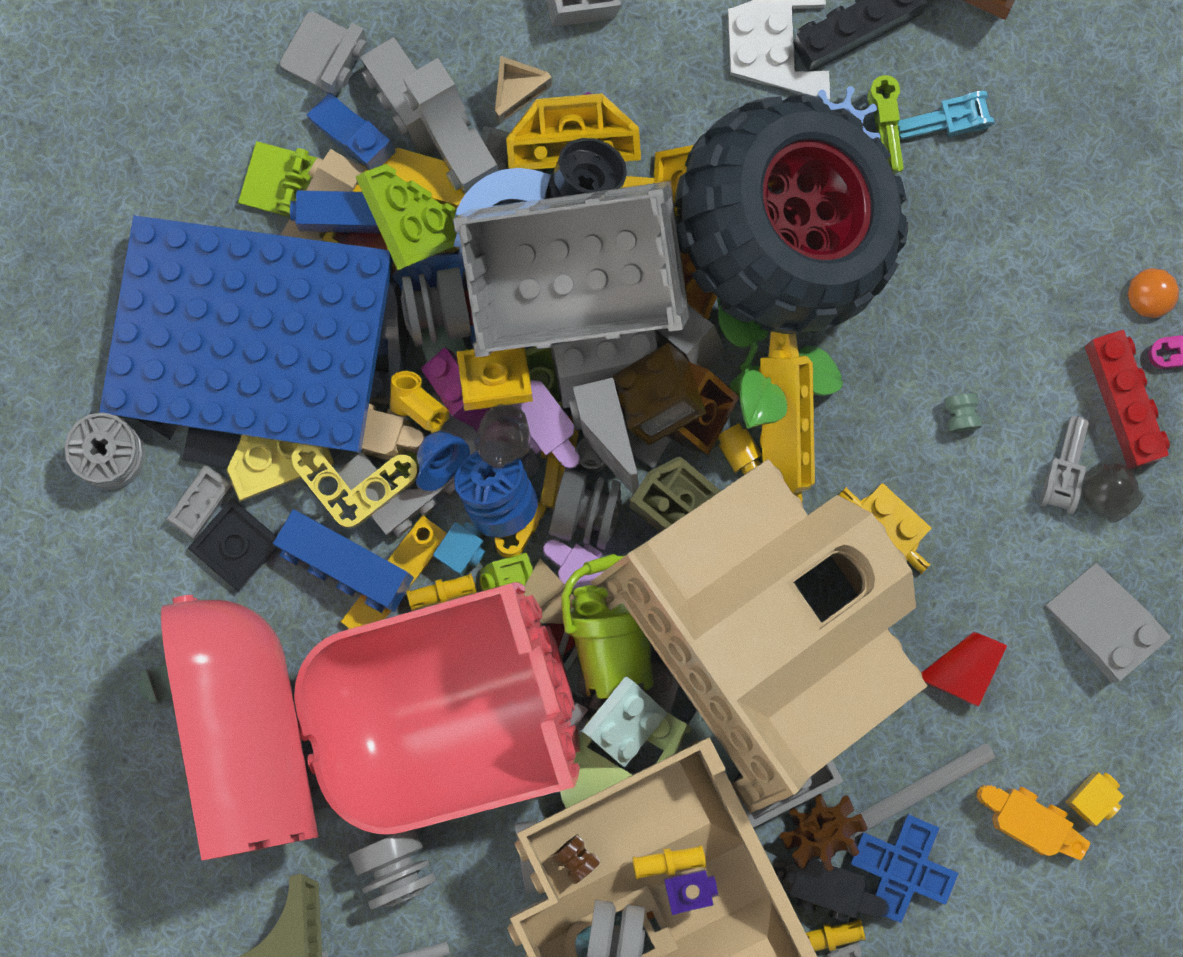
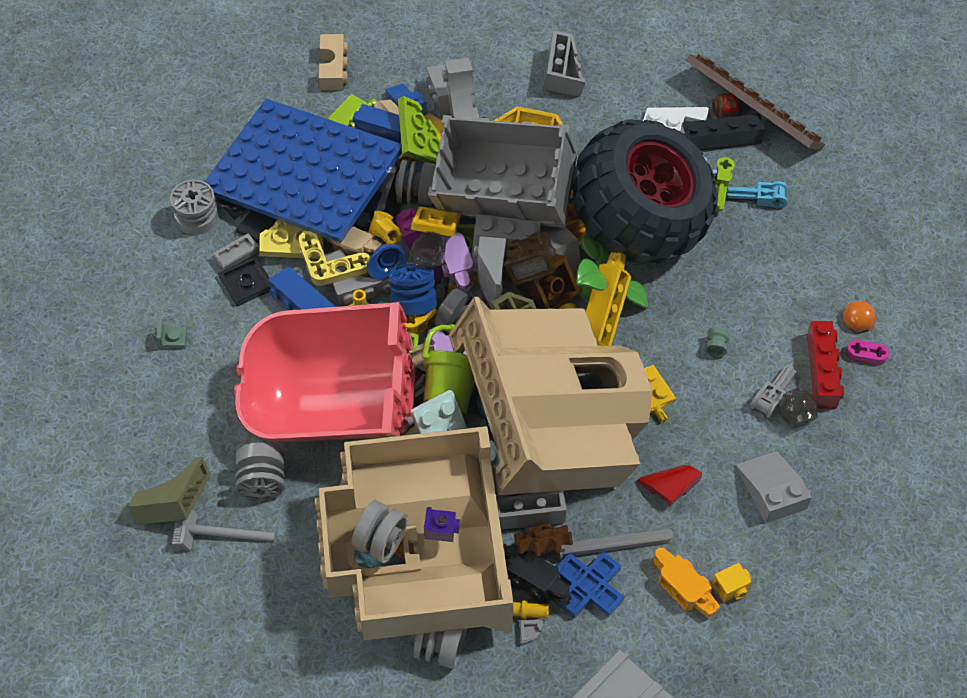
camera: 20 degrees right, 25 degrees down
coral cylinder [161,595,319,861] -> none
light grey bracket [280,12,368,97] -> none
tan slope [495,56,552,124] -> none
reddish brown wheel [551,834,601,884] -> none
lime plate [572,585,608,616] -> none
yellow pin [632,845,706,880] -> none
none -> tan arch [319,34,348,91]

